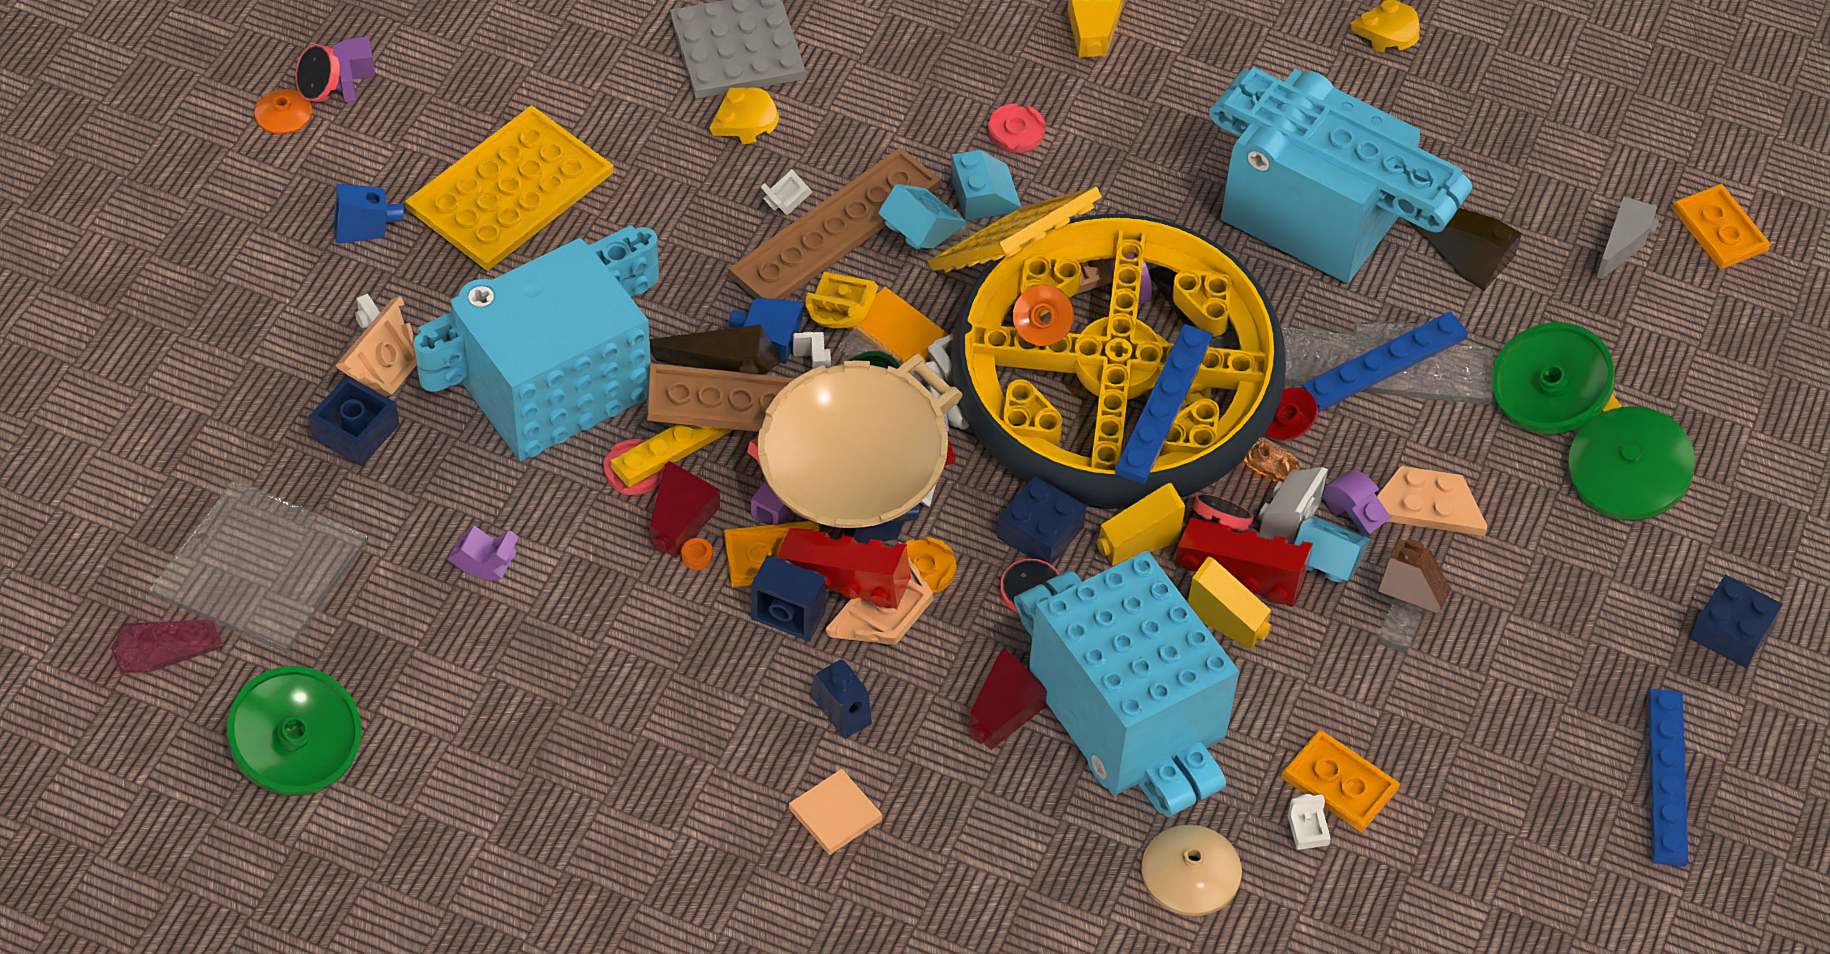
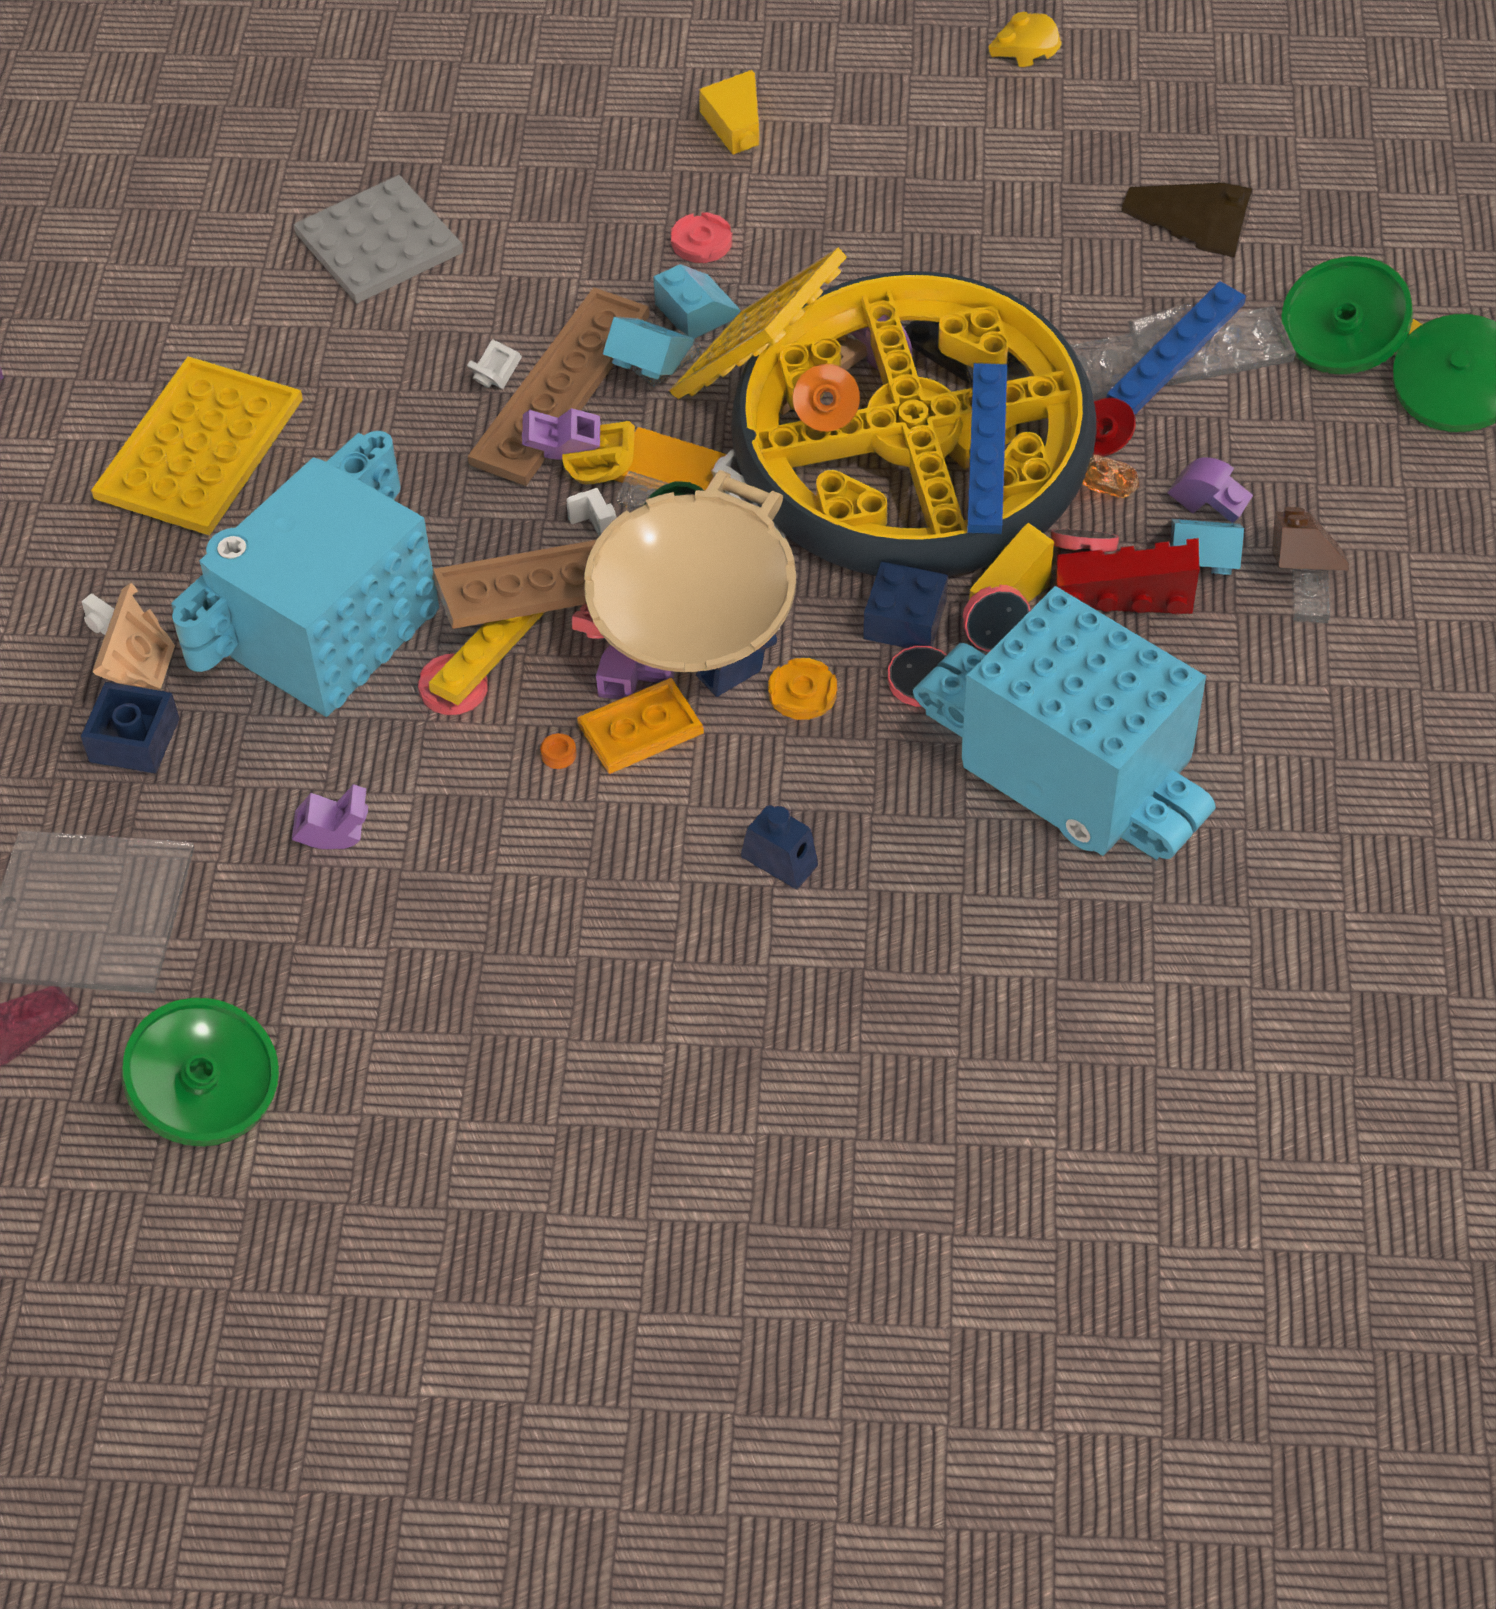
camera: 15 degrees left, 0 degrees up
blue torso [334,184,403,244] -> none
dark brown wedge [649,324,781,374] -> none
dark red slope [650,461,720,558] -> none
yellow slope [710,87,779,144] -> none
blue torso [729,298,803,364] -> none
dark blue brick [751,555,826,642] -> none
red wedge [776,527,911,609] -> none
light nougat tile [789,769,882,855] -> none
light nougat wing [826,542,934,645] -> none
dark red slope [969,648,1047,750] -> none
tan dish [1141,825,1242,916] -> none
yellow slope [1188,556,1272,650] -> none
medium azure piece [1209,67,1472,284] -> none
white slope [1258,467,1328,544] -> none
light orange tile [1281,729,1401,833] -> none
white bracket [1287,794,1331,850] -> none
light nougat wing [1377,466,1487,536] -> none
light grey slope [1597,196,1659,279] -> none
light orange tile [1672,184,1771,270] -> none
none -> medium lavender brick [522,408,600,460]
none -> black tile [963,585,1031,652]

